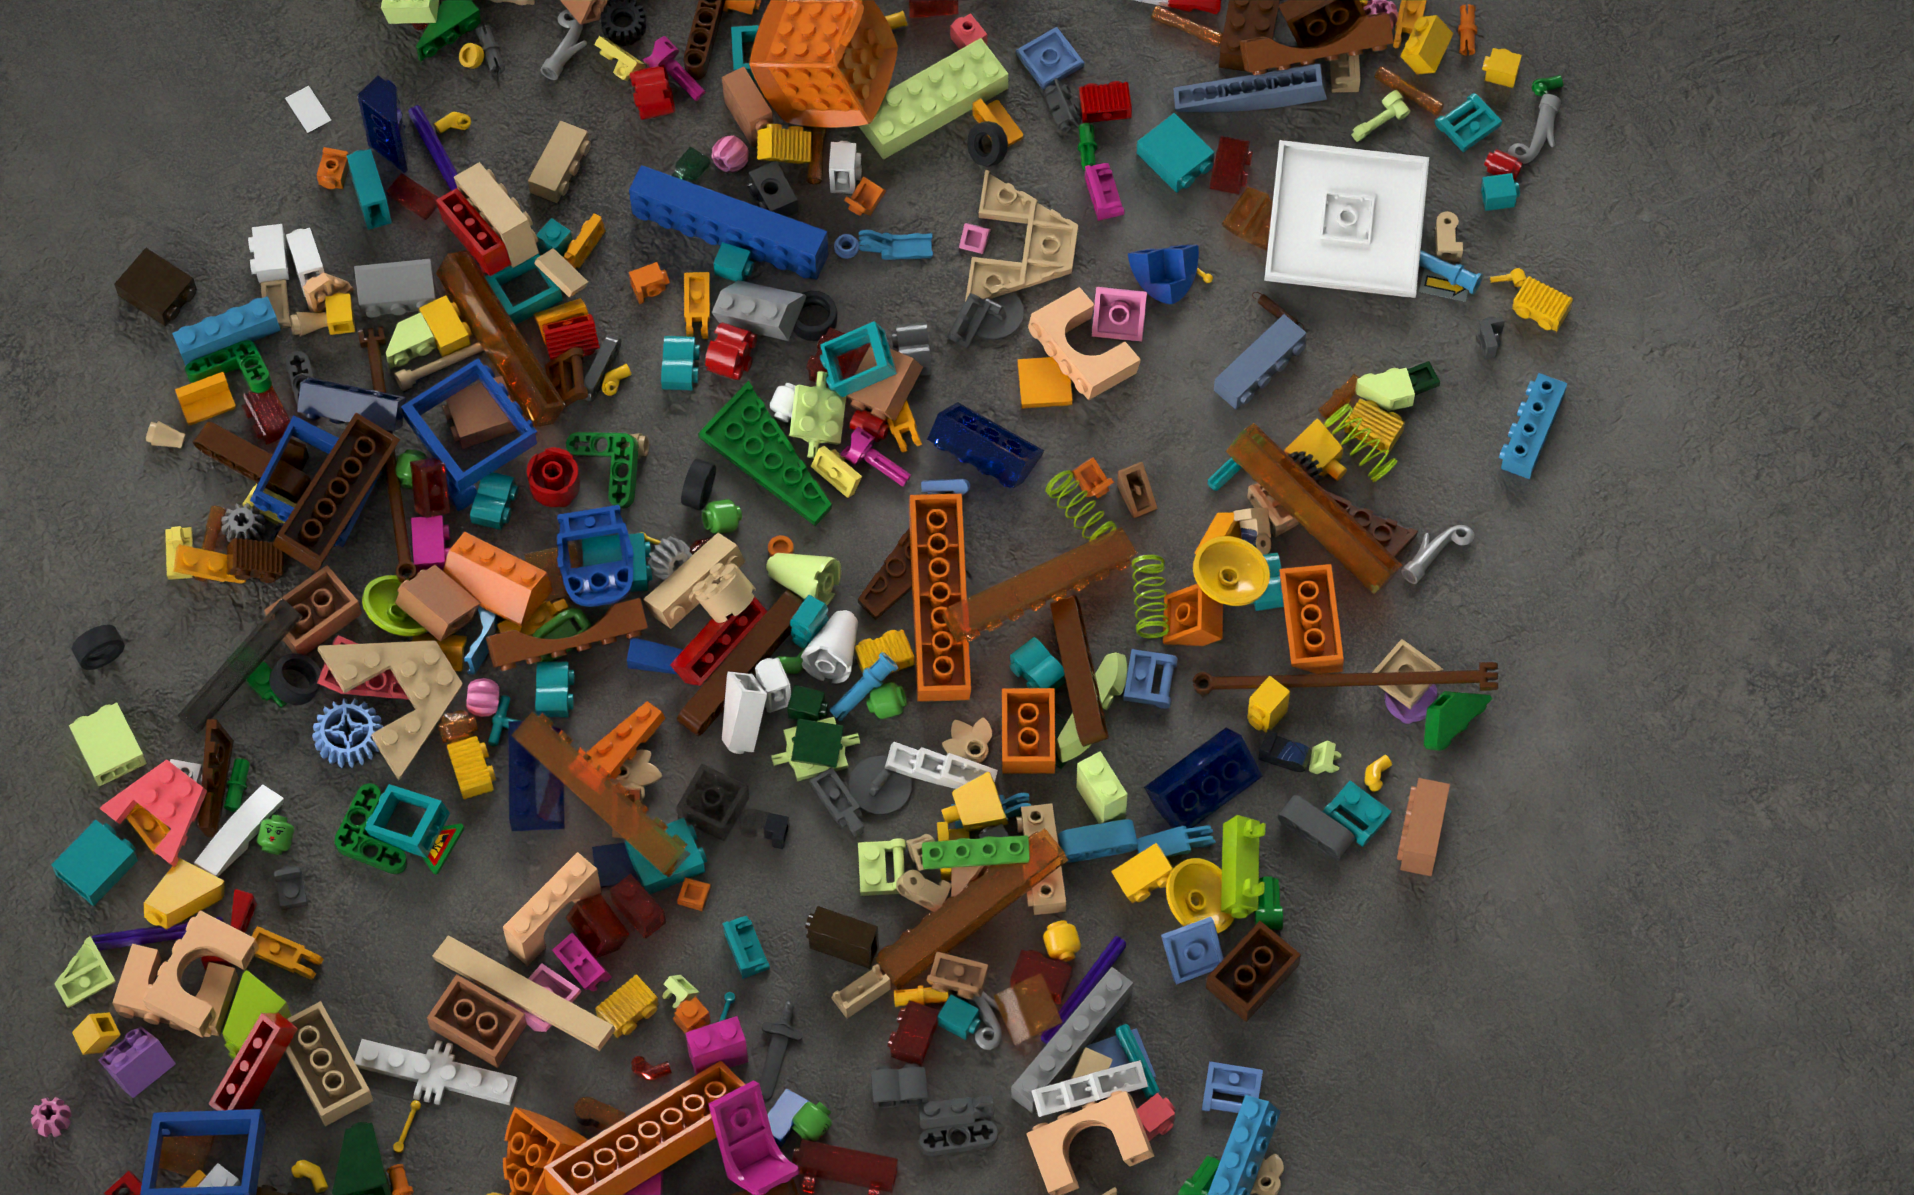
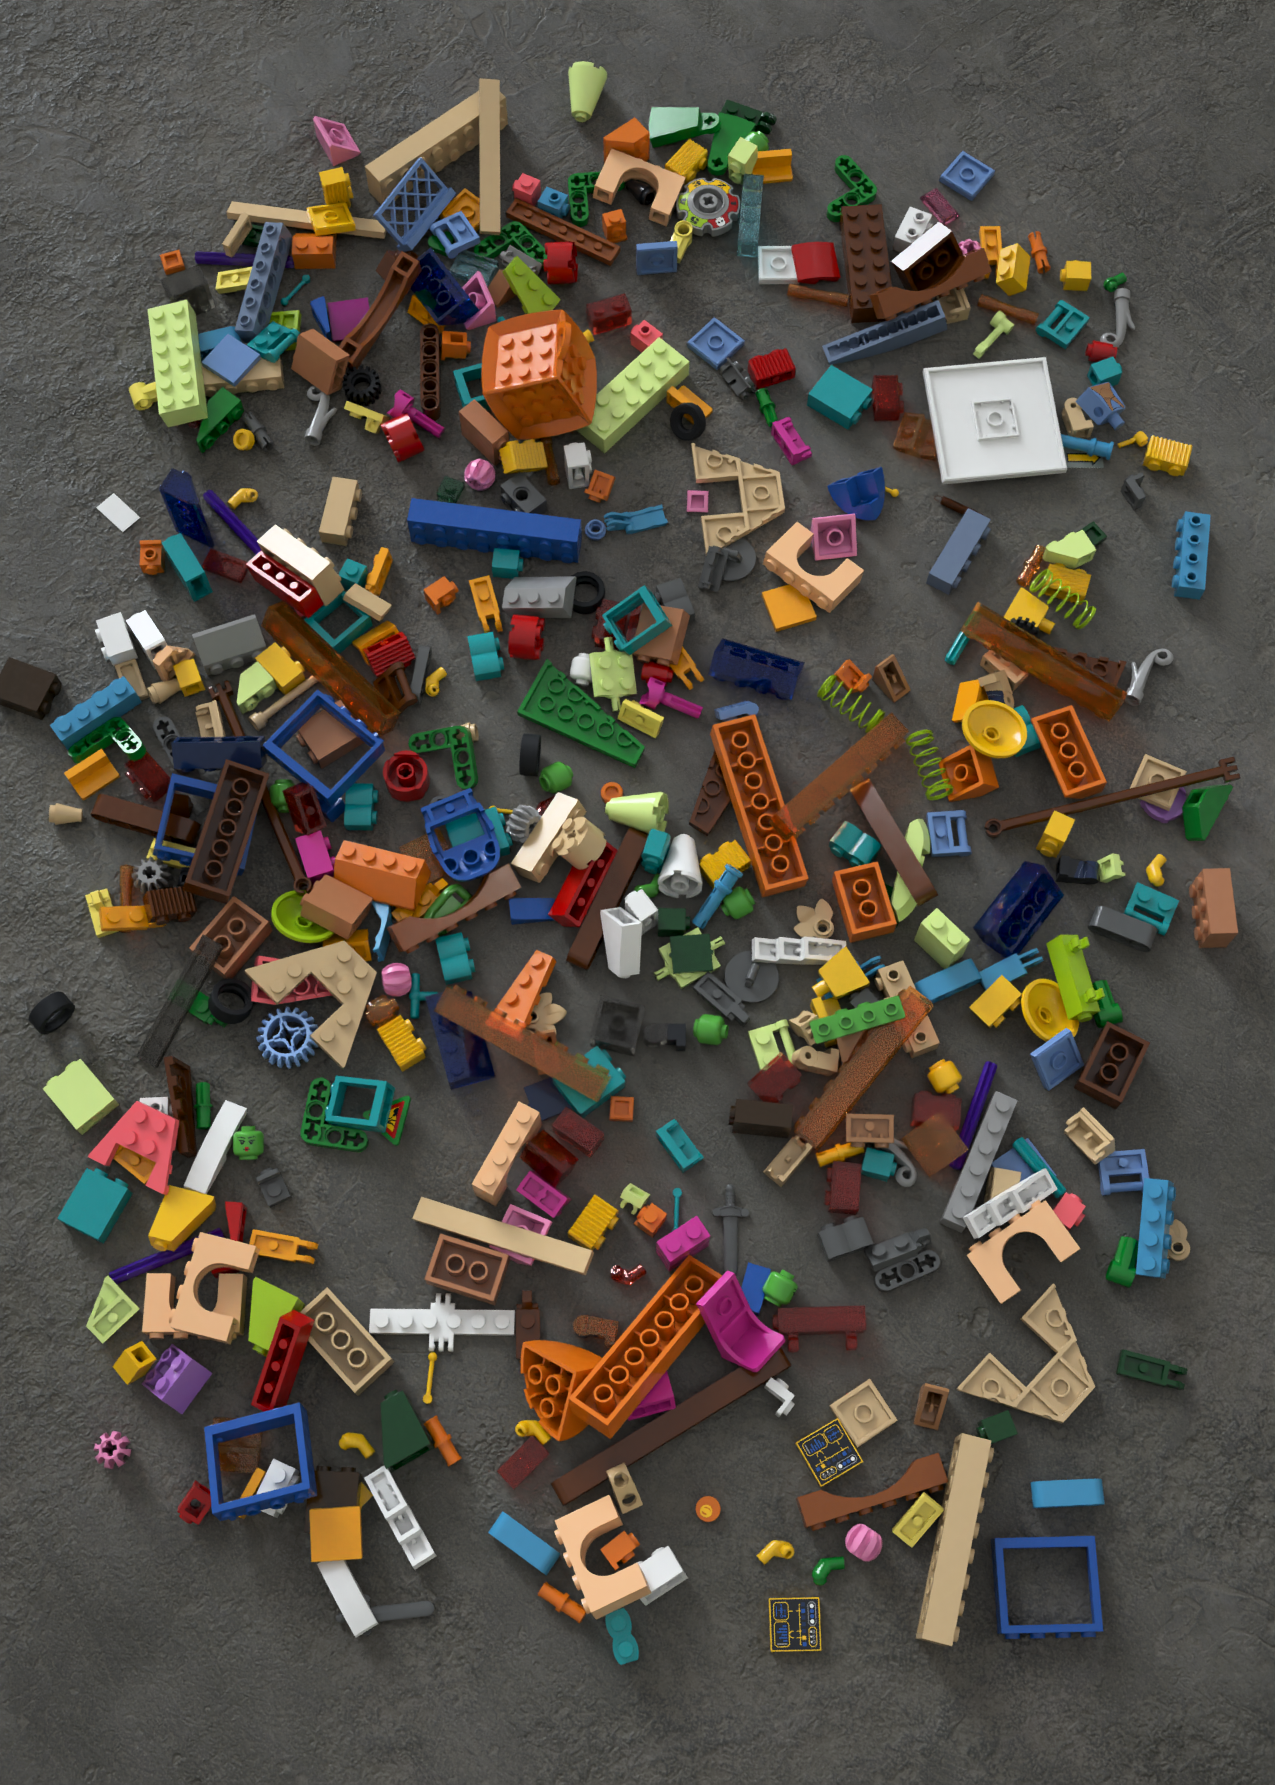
camera: 15 degrees left, 5 degrees up
none -> tan hinge [195,700,226,737]
none -> reddish brown hinge [515,1290,541,1360]
none -> bright green head [693,1014,729,1046]
none -> clear red brick [747,1052,802,1103]
none -> tan hinge [1064,1107,1115,1165]
none -> medium blue torso [1076,382,1125,430]

